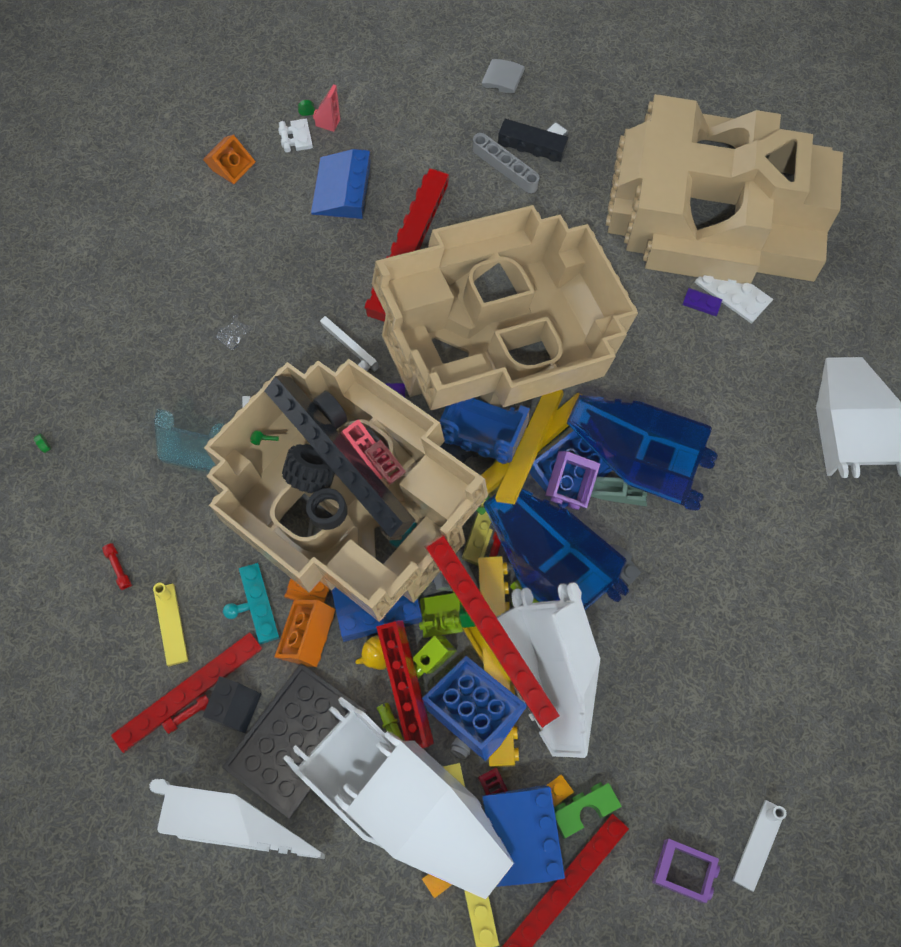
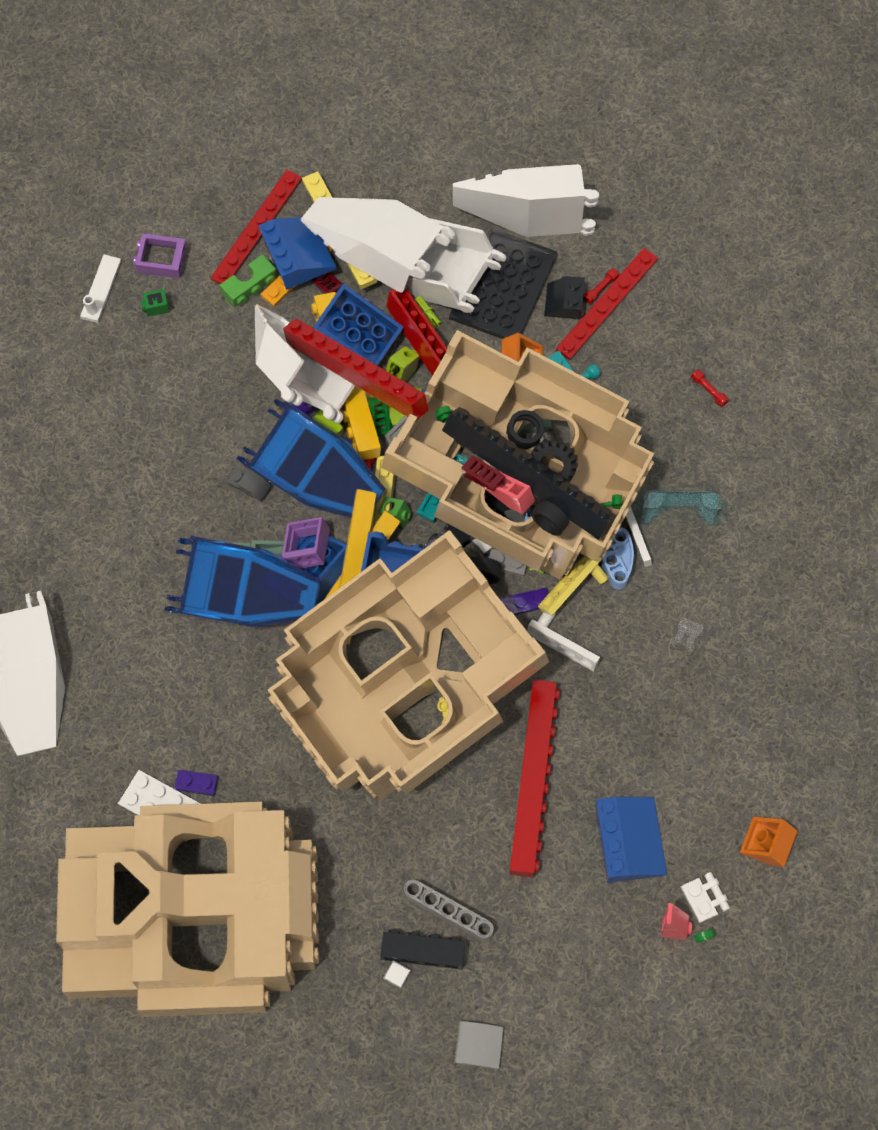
camera: 170 degrees right, 0 degrees up
green tile [34,433,51,453] -> none
light yellow piece [153,583,189,667] -> none
none -> green brick [140,289,169,317]
none -> green plate [435,406,453,423]

